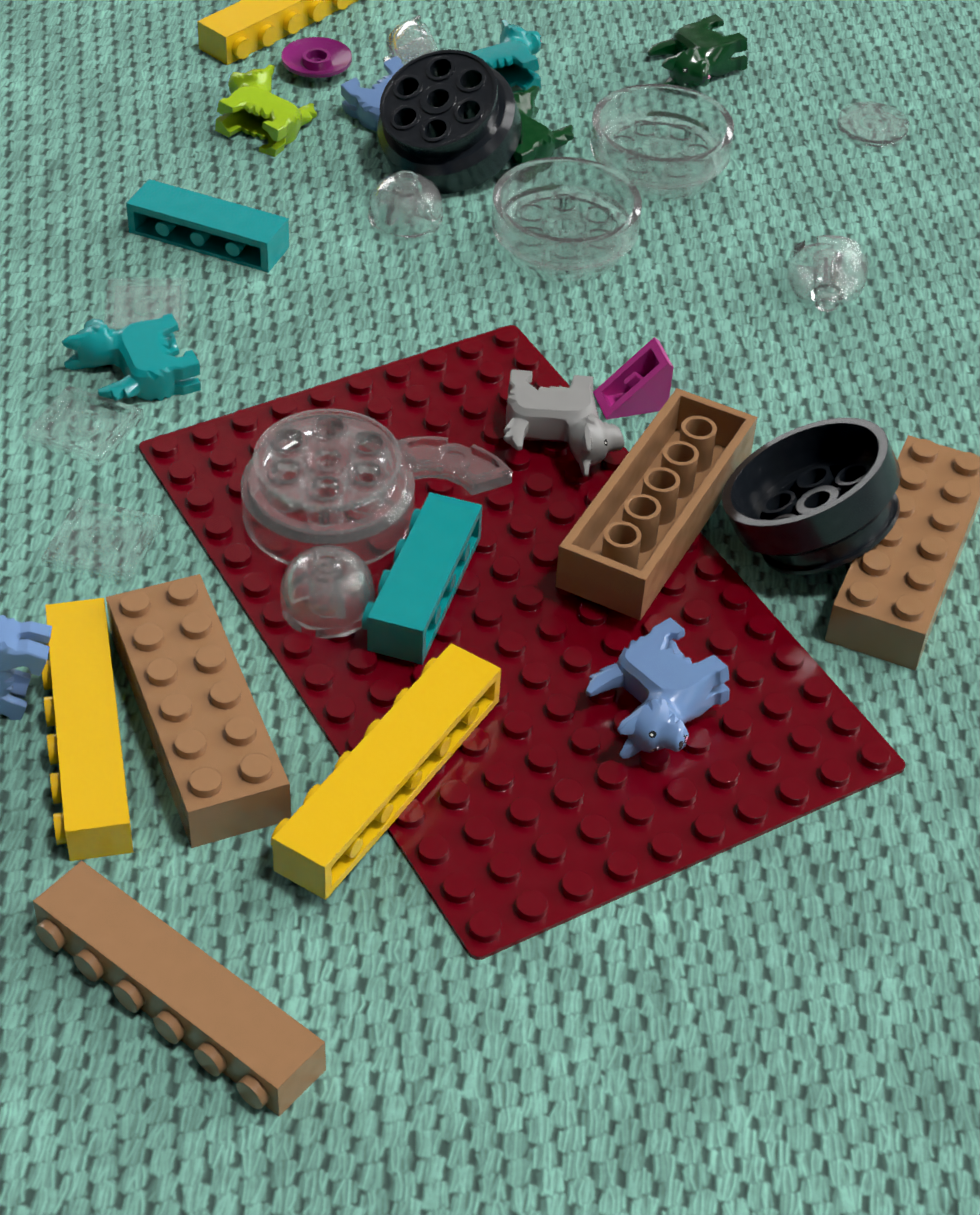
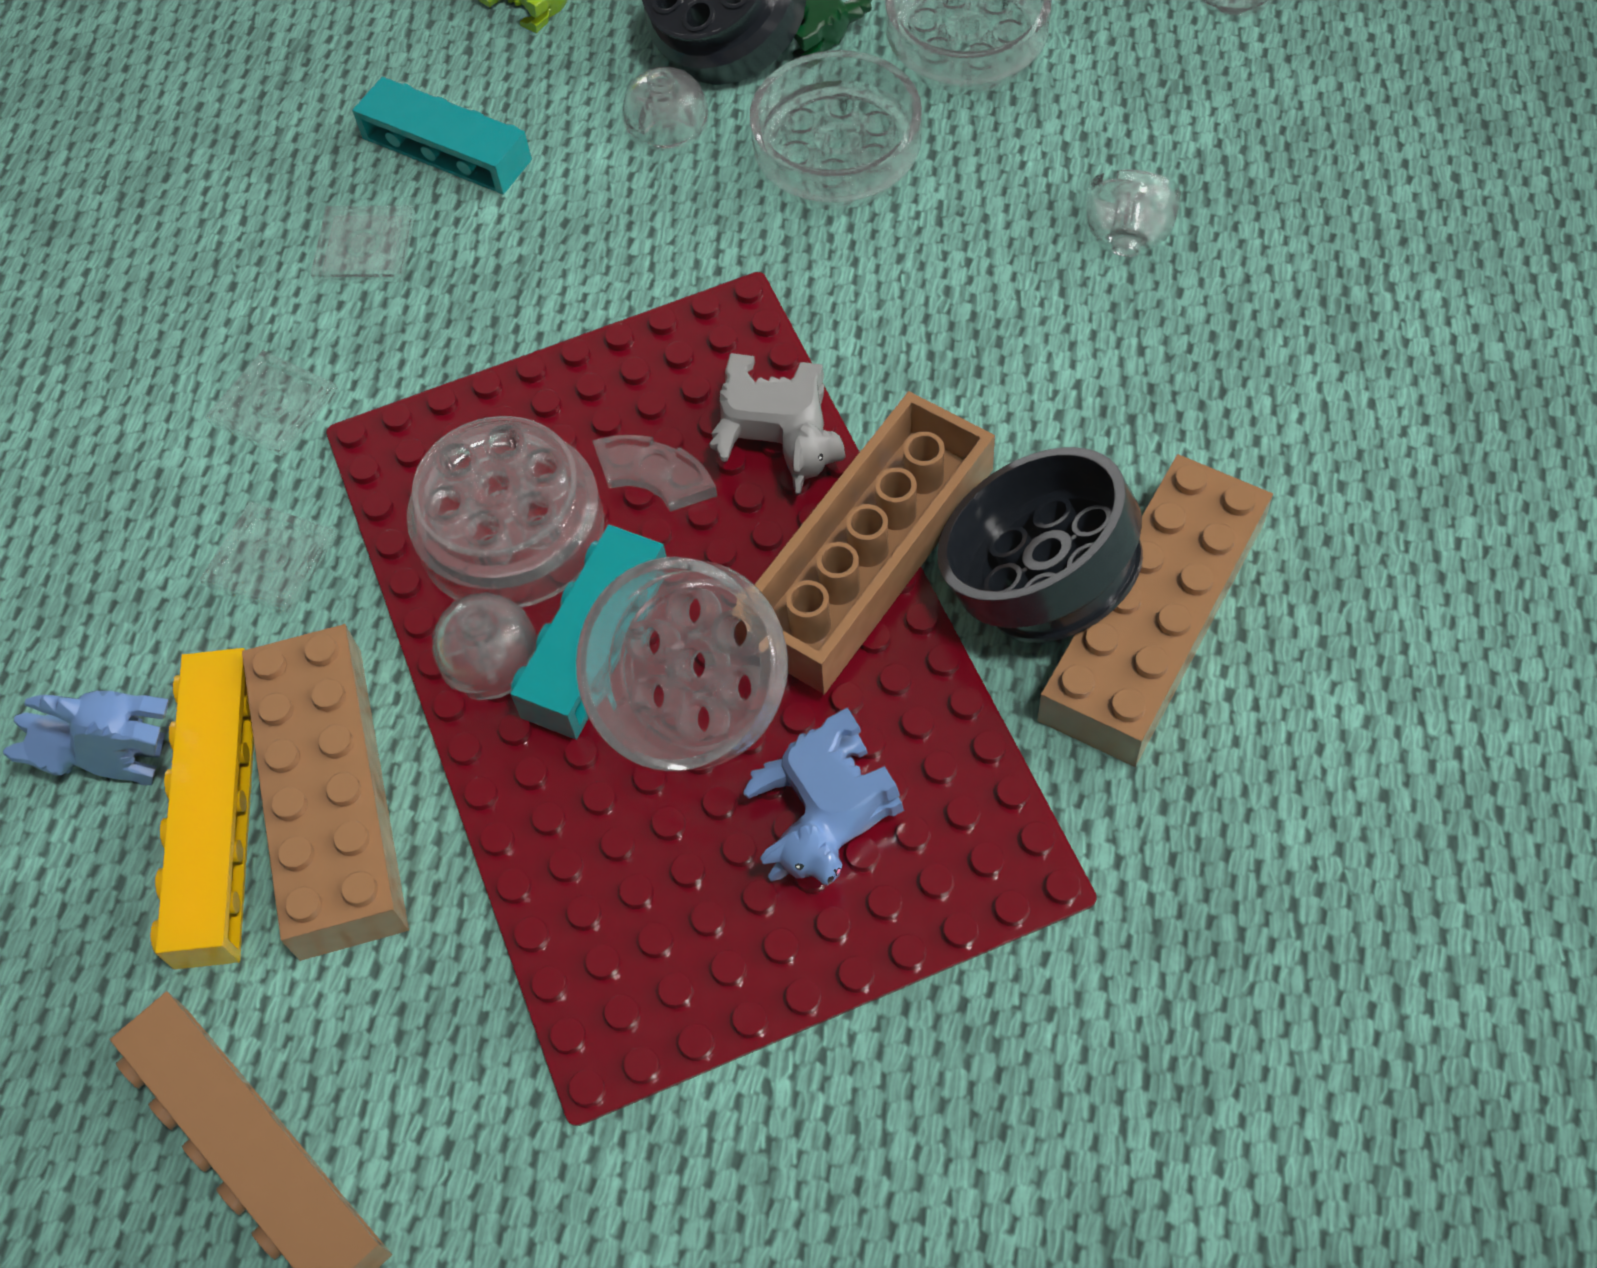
camera: 15 degrees right, 15 degrees up
teal animal [62,313,201,401] -> none
yellow brick [271,643,501,900] -> none
dark pink slope [593,337,674,420] -> none
none -> clear wheel [576,557,788,771]

